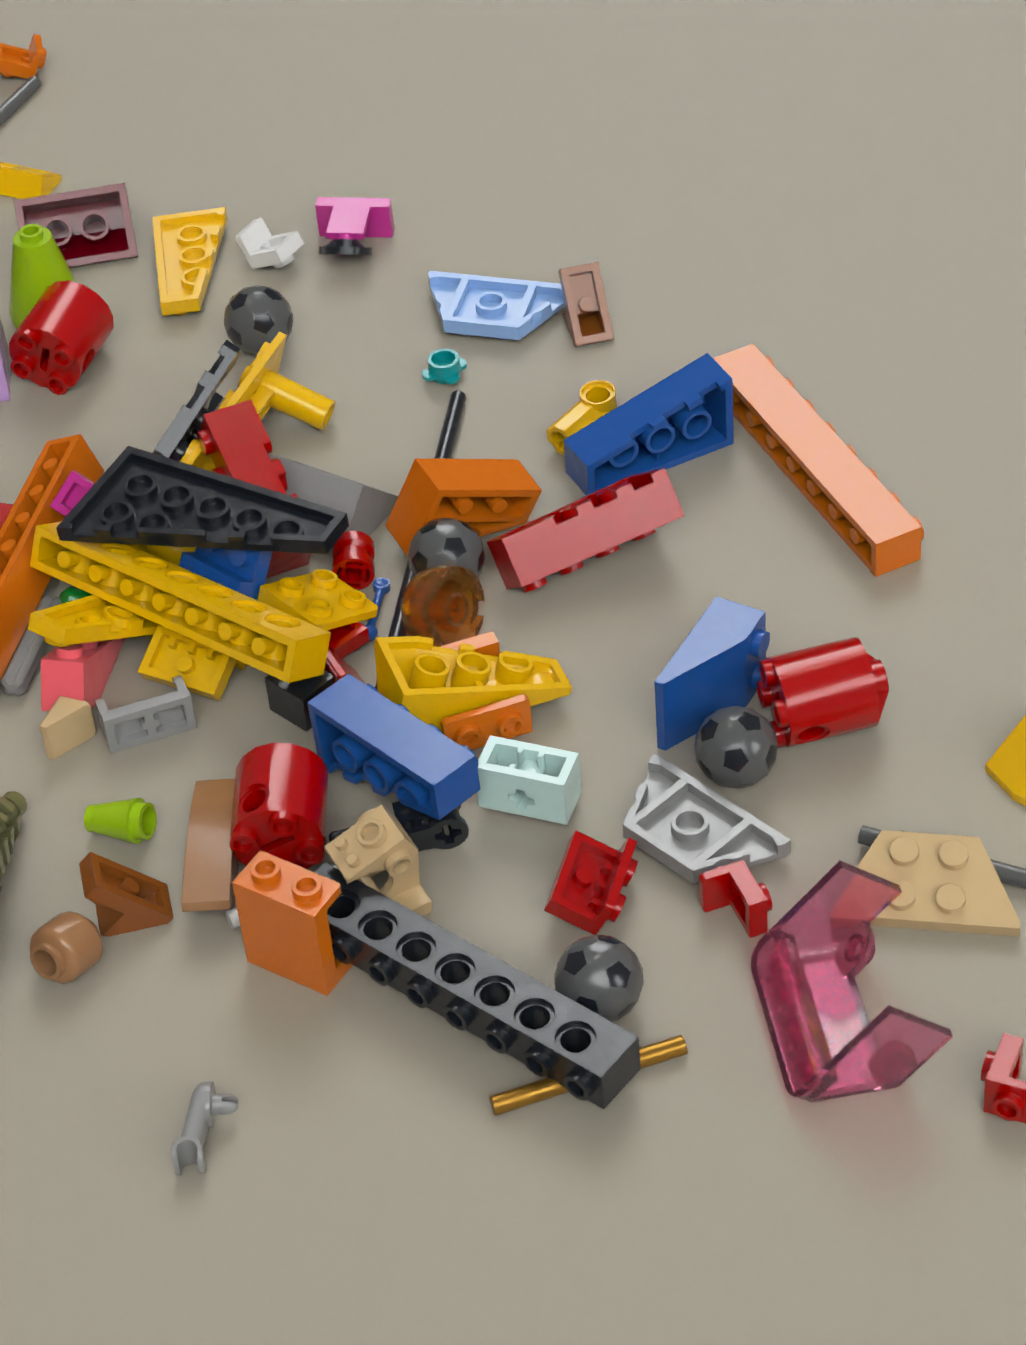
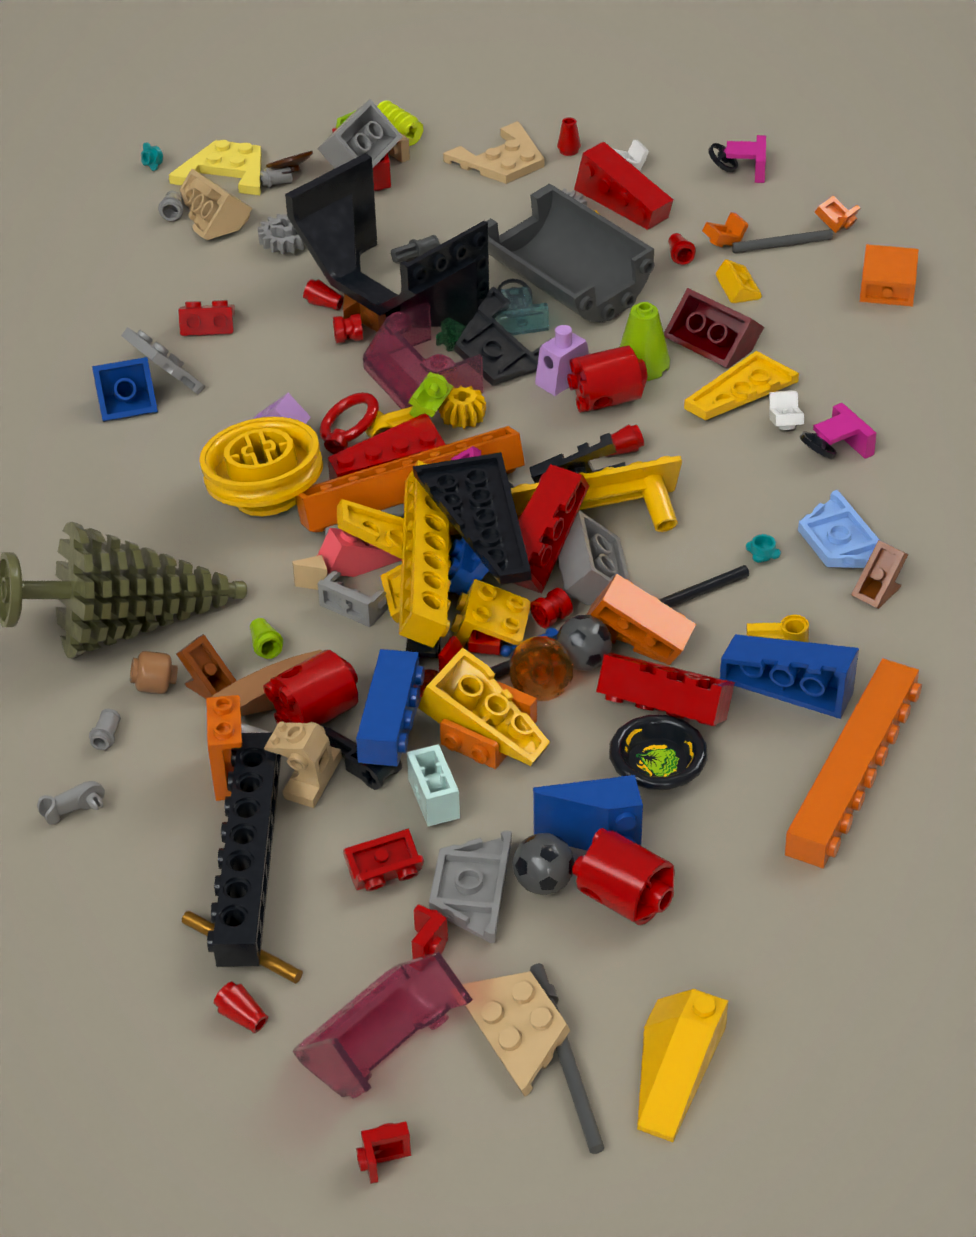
camera: 50 degrees right, 0 degrees up
dark grey piece [224,285,294,355] -> none
dark grey piece [554,934,644,1022] -> none
none -> light grey pin [89,709,121,750]
none -> red cone [213,981,268,1033]
none -> red cone [600,424,644,457]
none -> black piece [609,715,708,790]
none -> orange panel [859,244,919,307]

